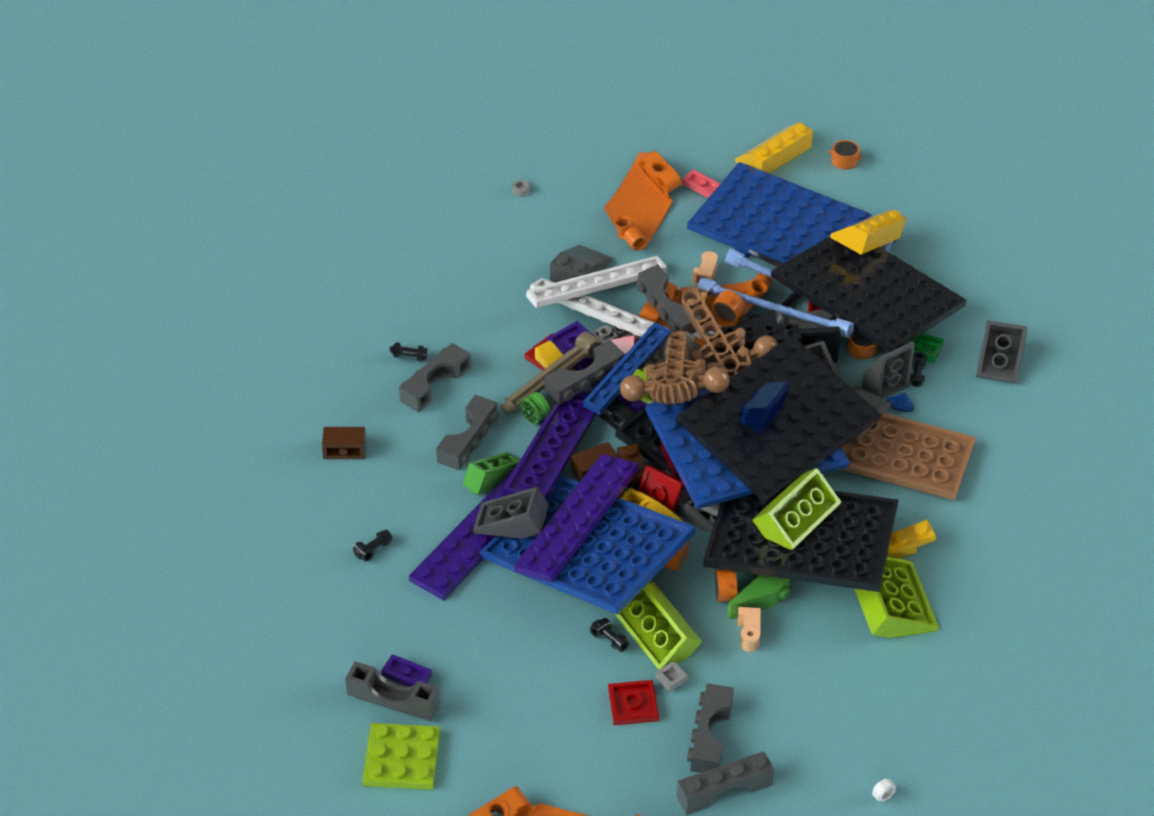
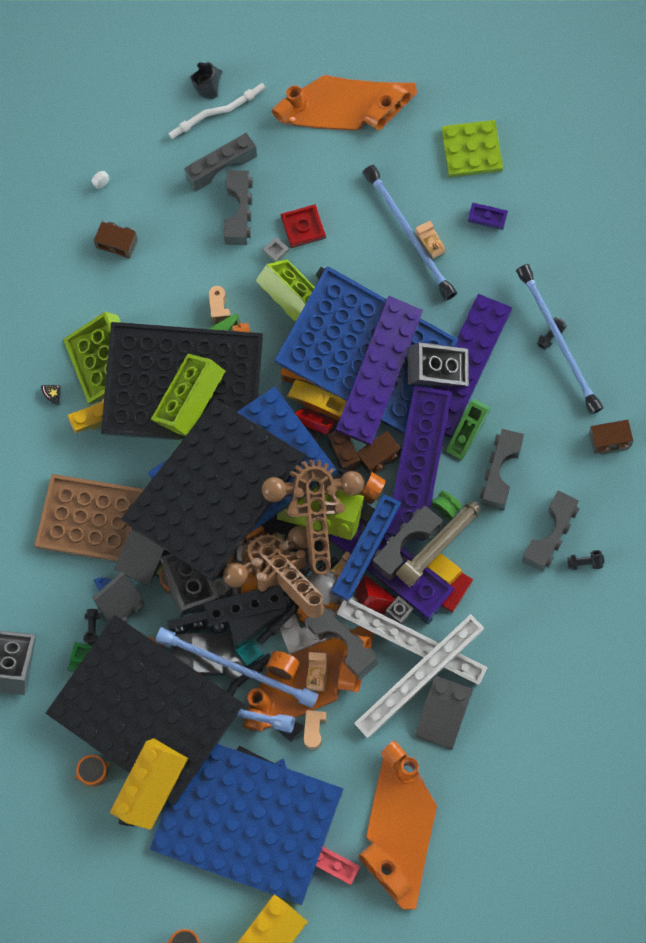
camera: 175 degrees right, 25 degrees up
dark grey arch [345,661,440,721] -> none
light grey tile [512,180,531,197] -> none
clear blue slope [740,381,791,435] -> none
none -> black tile [41,385,61,405]
none -> piece [75,755,110,788]
none -> reddish brown brick [94,221,138,259]
none -> black tile [276,722,304,742]
none -> orange piece [358,472,386,505]
none -> light blue hose [363,165,457,301]
none -> light nougat leg [415,221,446,260]
none -> light blue hose [516,264,604,415]

